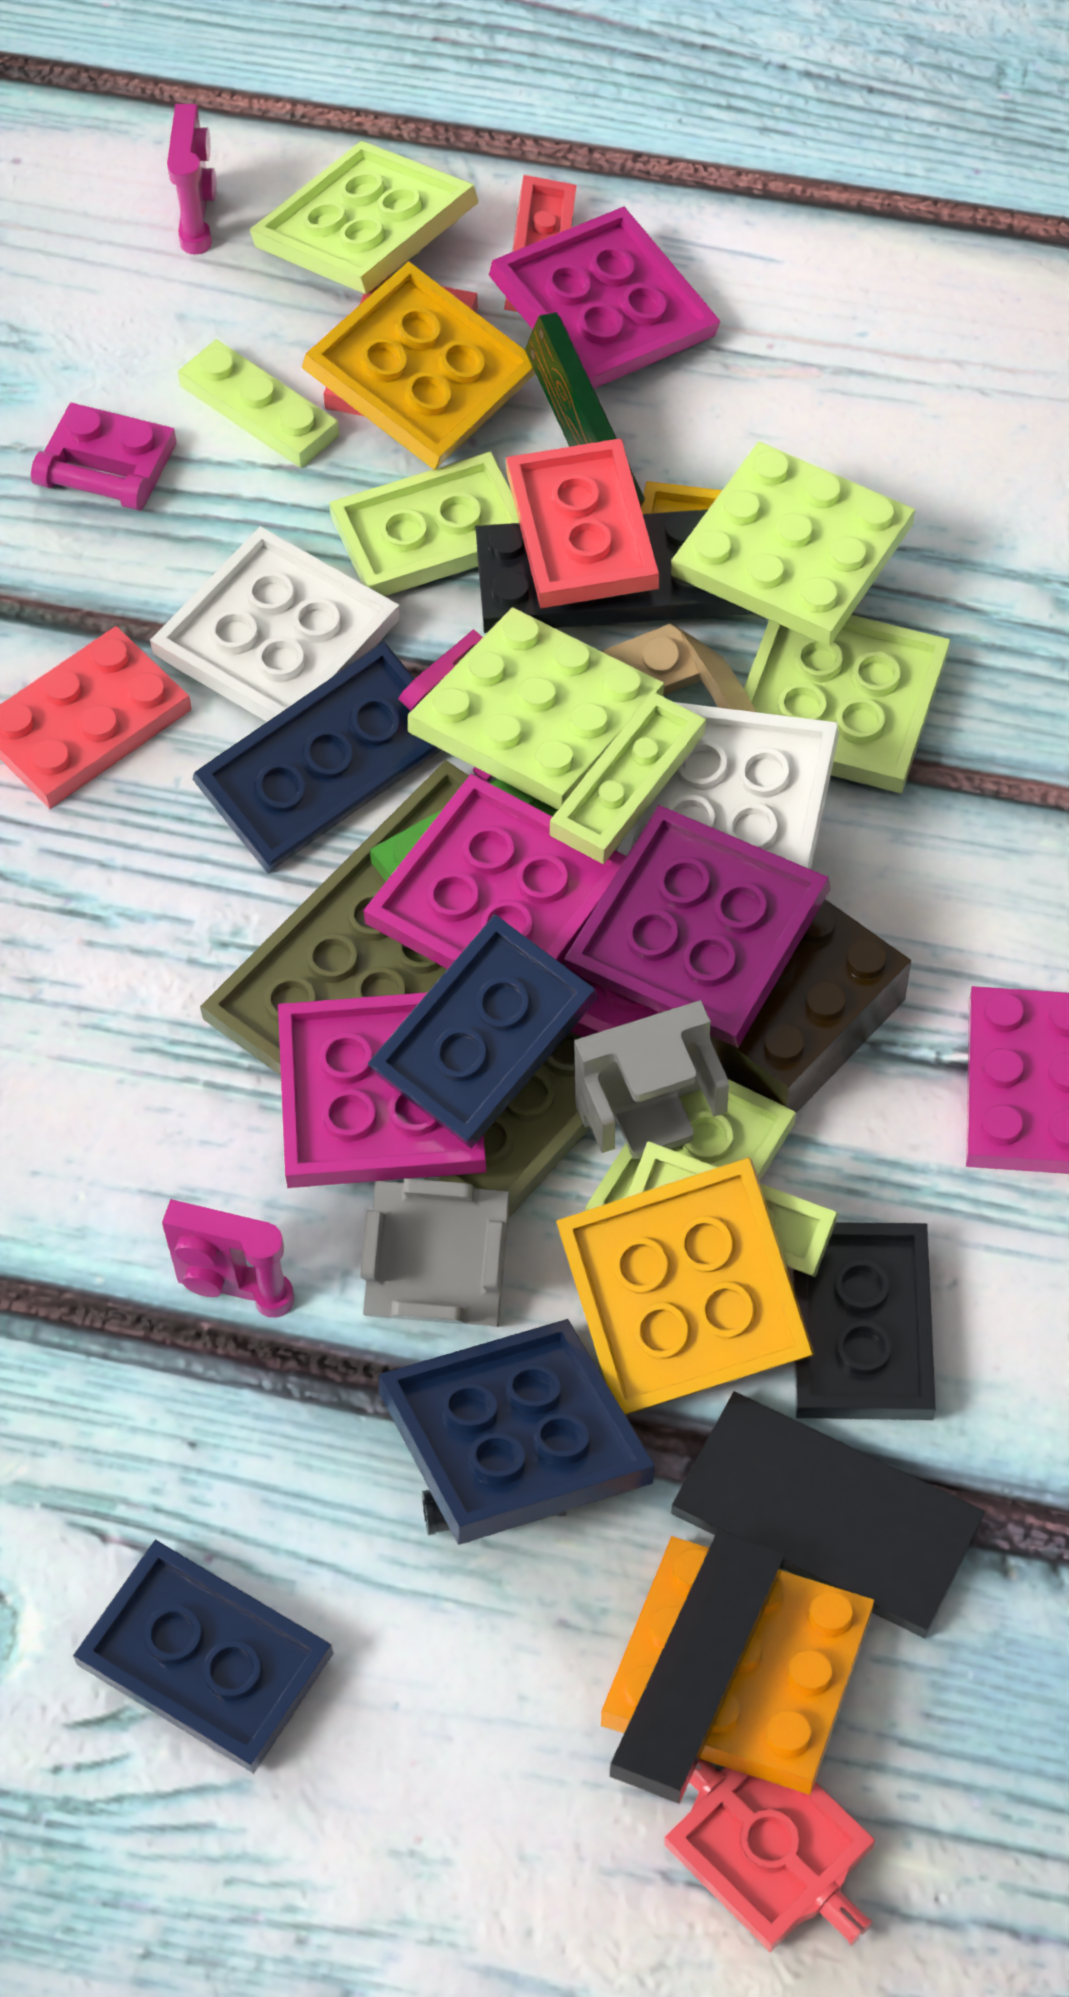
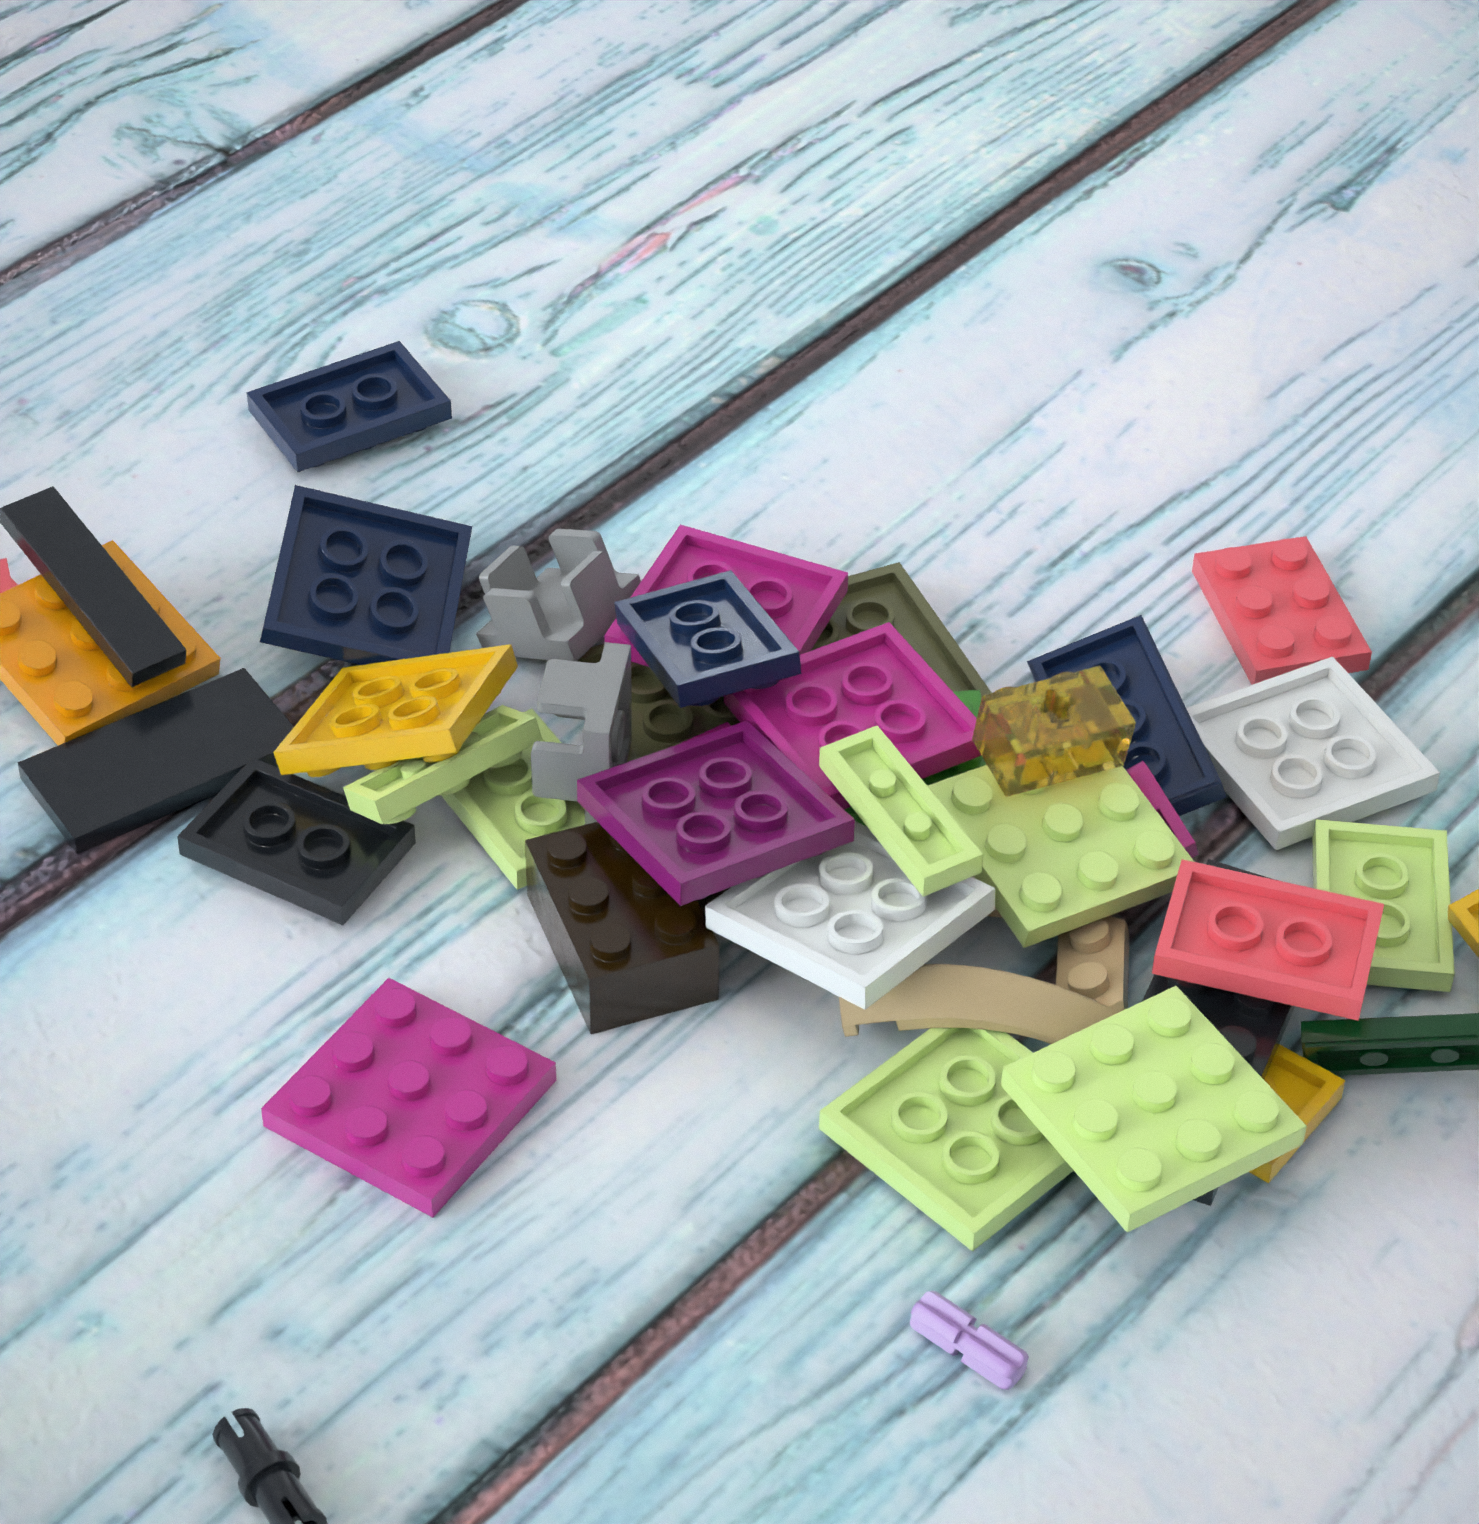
camera: 115 degrees right, 15 degrees down
dark pink plate [162,1199,295,1318] -> none
none -> lavender piece [910,1291,1029,1390]
none -> clear yellow brick [972,666,1136,797]

